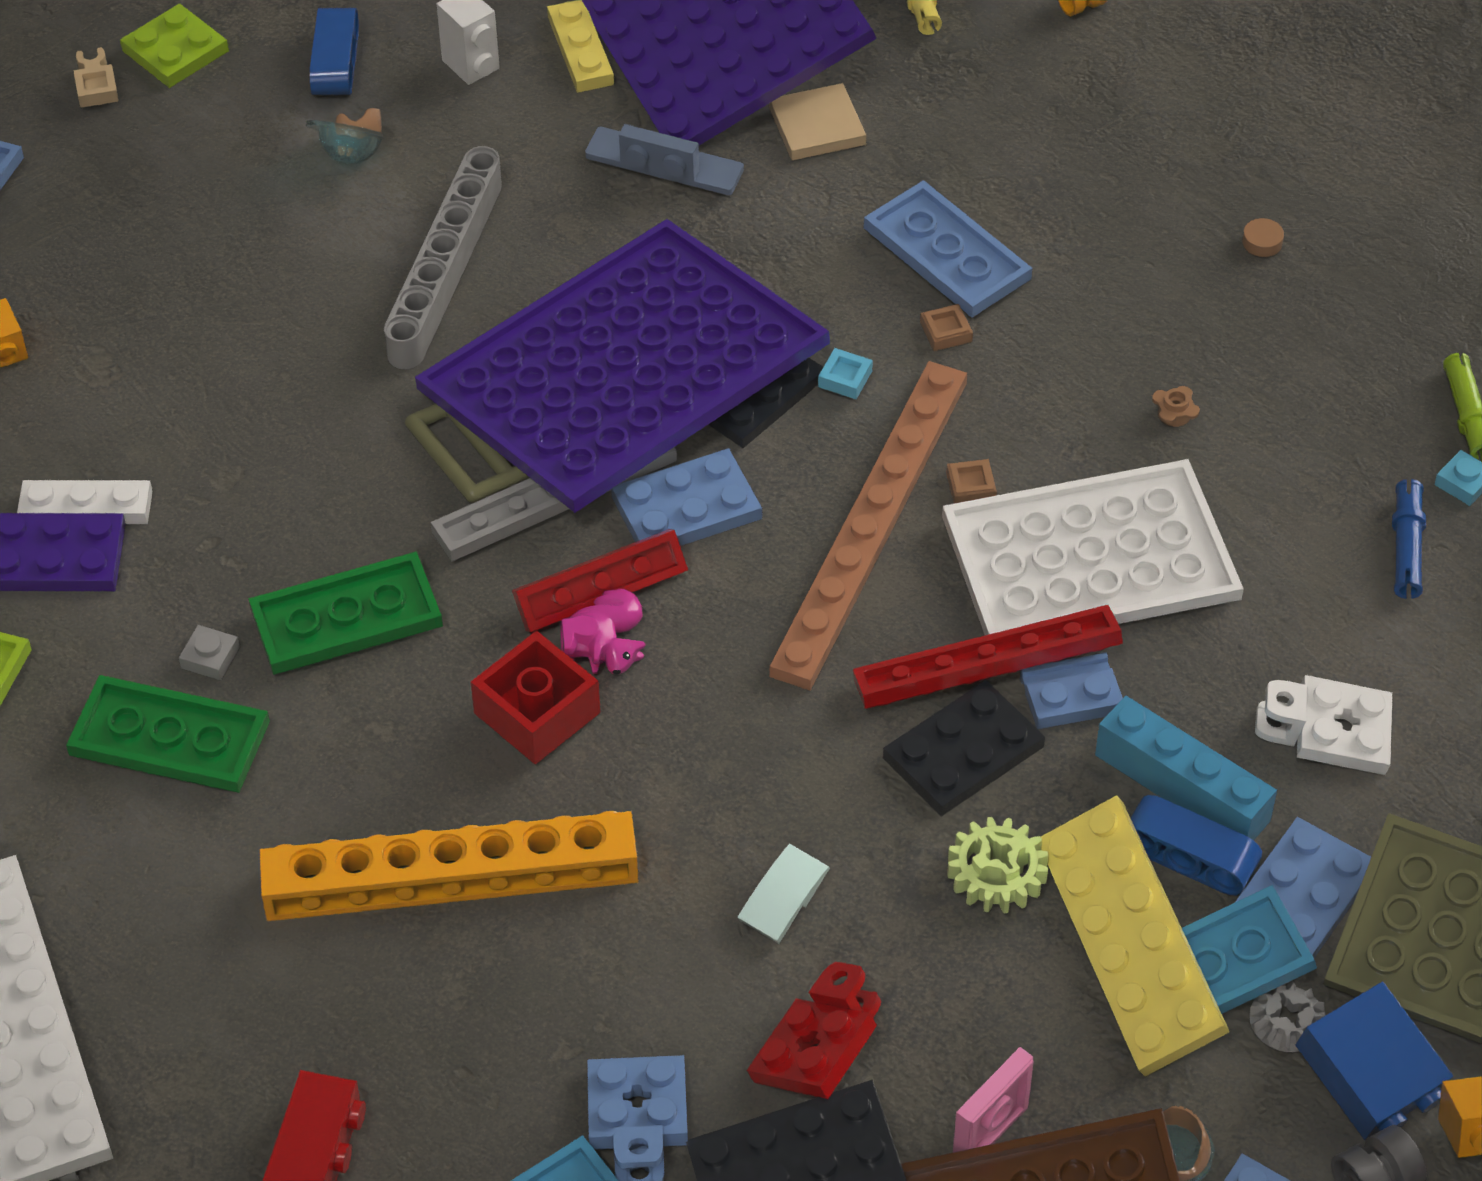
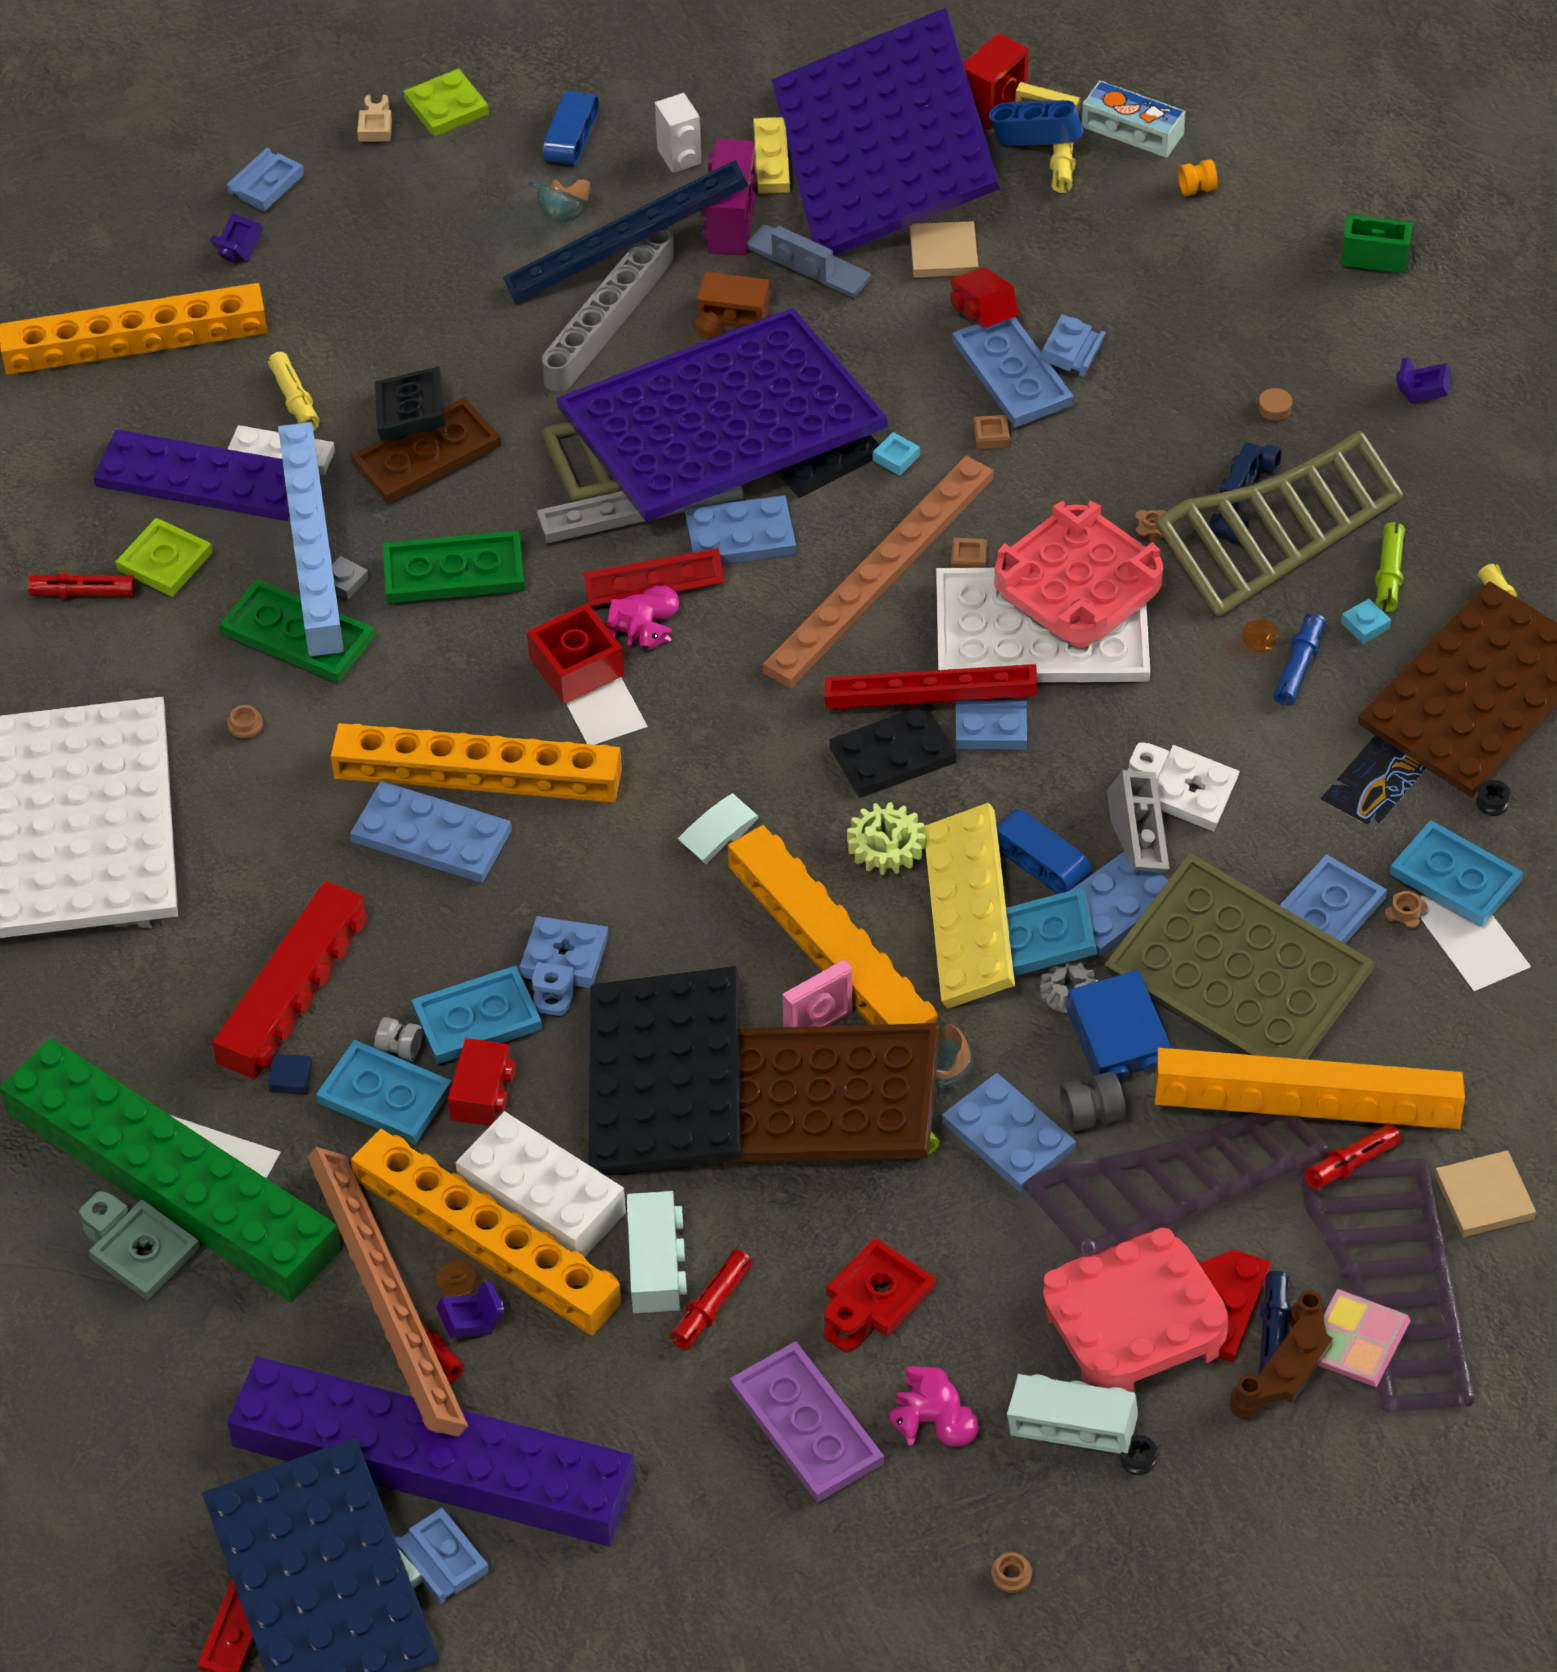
camera: 15 degrees right, 0 degrees up
red plate [746,962,881,1099] -> none
dark azure brick [1095,696,1277,840] -> none
none -> medium nougat plate [227,705,263,738]
none -> light yellow pin [268,352,320,431]
none -> light blue brick [278,422,344,657]
none -> medium blue plate [350,781,512,883]
none -> reddish brown plate [351,397,501,505]
none -> black plate [375,366,446,441]
none -> dark blue tile [503,160,749,304]
none -> white sticker [566,677,648,745]
none -> clear orange plate [692,310,722,340]
none -> dark orange brick [697,272,770,328]
none -> magenta brick [701,139,756,256]
none -> light orange brick [728,825,938,1025]
none -> red brick [949,267,1019,328]
none -> coral plate [994,501,1163,648]
none -> medium blue plate [1039,314,1106,377]
none -> light grey slope [1107,770,1170,872]
none -> olive bar [1155,431,1403,617]
none -> dark blue plate [1209,442,1282,544]
none -> clear orange plate [1242,620,1278,653]
none -> green slope [1340,215,1413,274]
none -> dark purple bracket [1396,357,1452,404]

